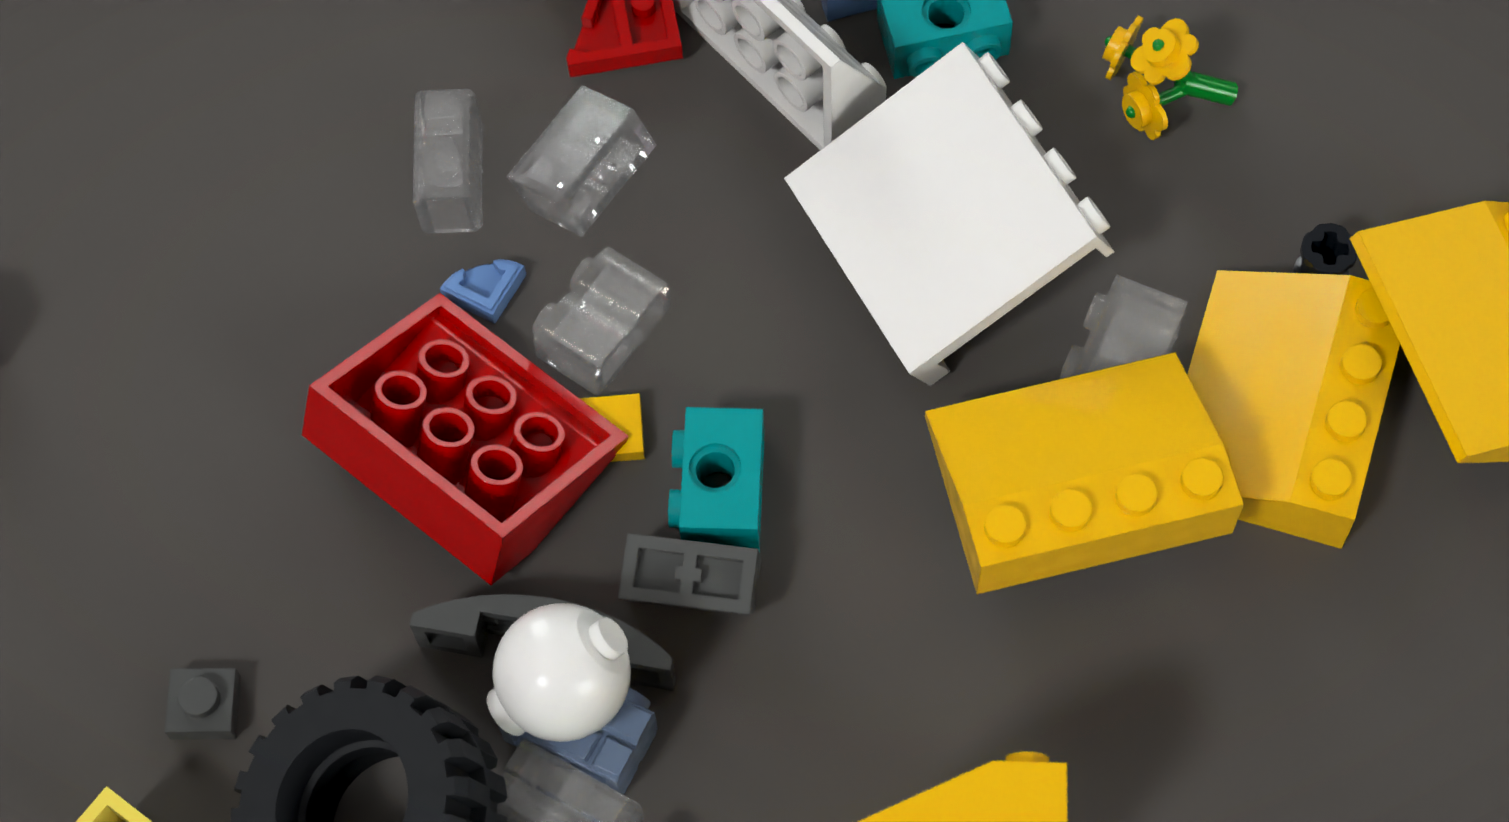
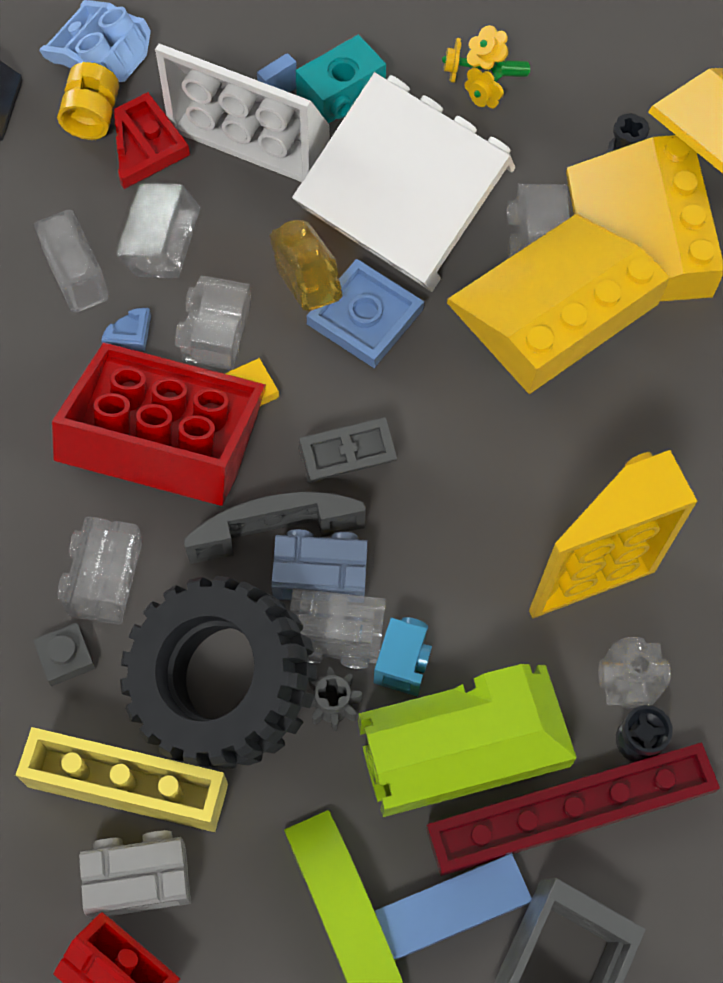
camera: 30 degrees left, 0 degrees up
white brick [487,603,631,742] -> none
teal brick [668,407,765,553] -> none
none -> clear brick [57,516,143,625]
none -> clear yellow brick [269,220,343,311]
none -> medium blue plate [306,259,424,368]

